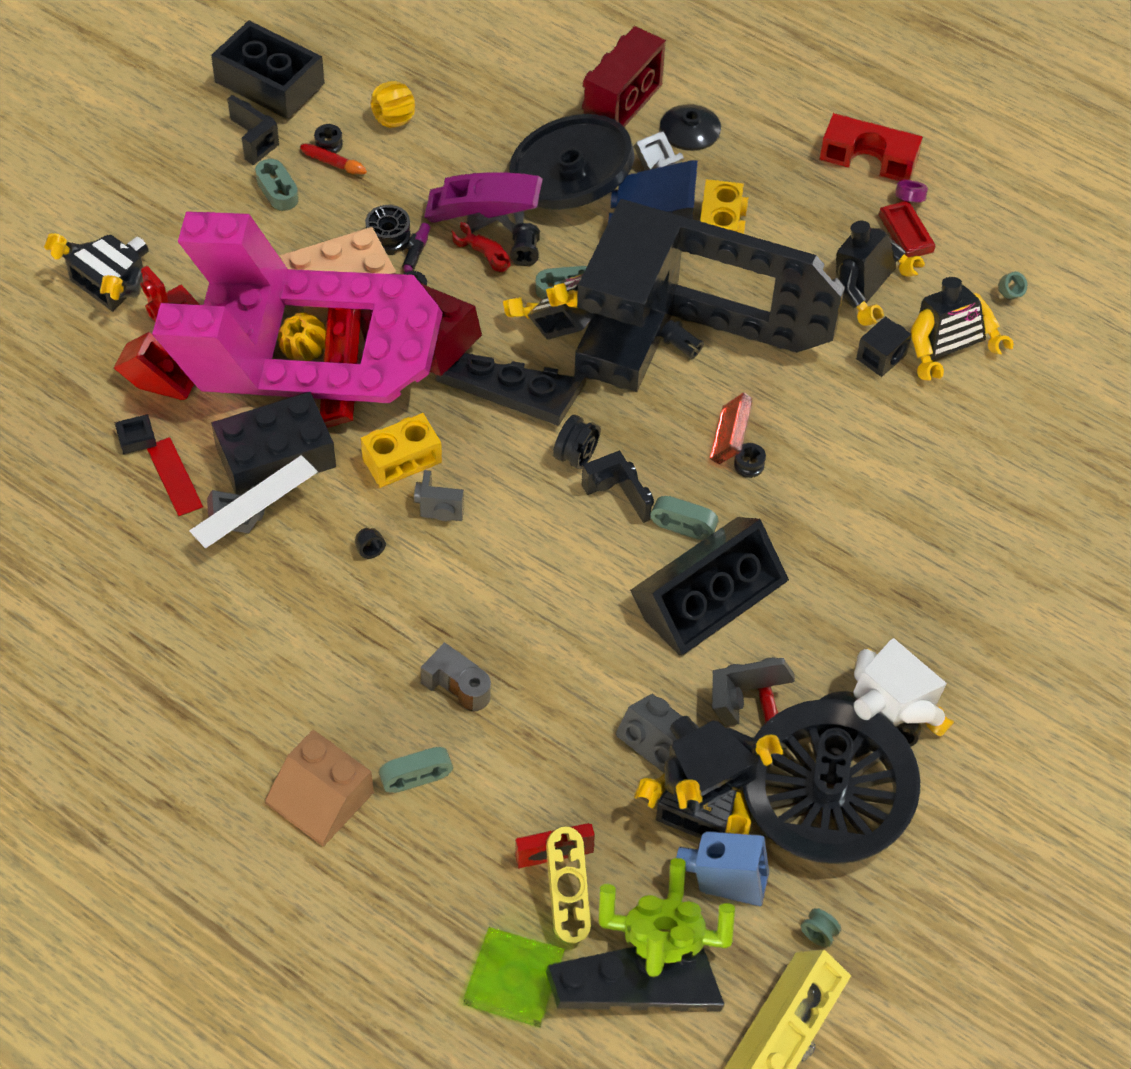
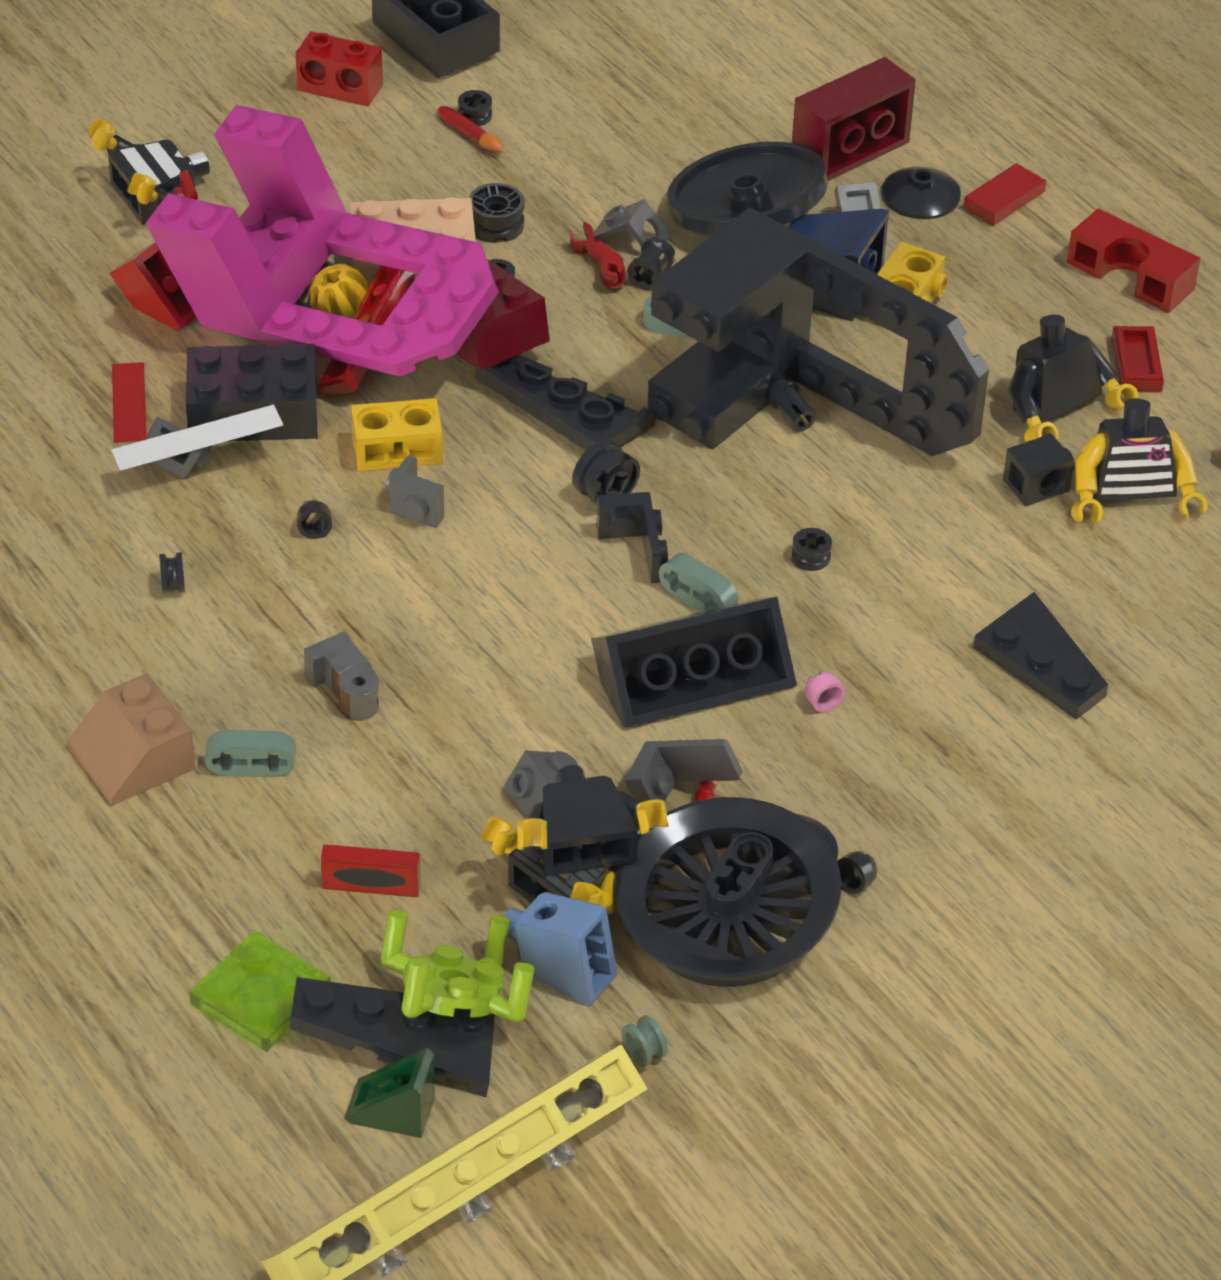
camera: 20 degrees right, 10 degrees down
black tile [114,414,157,455] -> none
black bracket [227,95,279,165] -> none
sand green beam [255,159,299,211] -> none
yellow piece [370,81,415,128] -> none
black piece [402,223,431,272] -> none
magenta slope [424,172,542,223] -> none
torso [503,274,595,340] -> none
light yellow beam [546,827,591,944] -> none
clear red tile [710,392,753,464] -> none
white torso [853,638,955,736] -> none
magenta tile [895,180,928,202] -> none
none -> black bush [159,552,185,593]
none -> red brick [295,31,383,107]
none -> dark green slope [344,1048,435,1138]
none -> bright pink hinge [805,671,846,712]
none -> red tile [964,163,1046,225]
none -> black wing [973,592,1108,720]

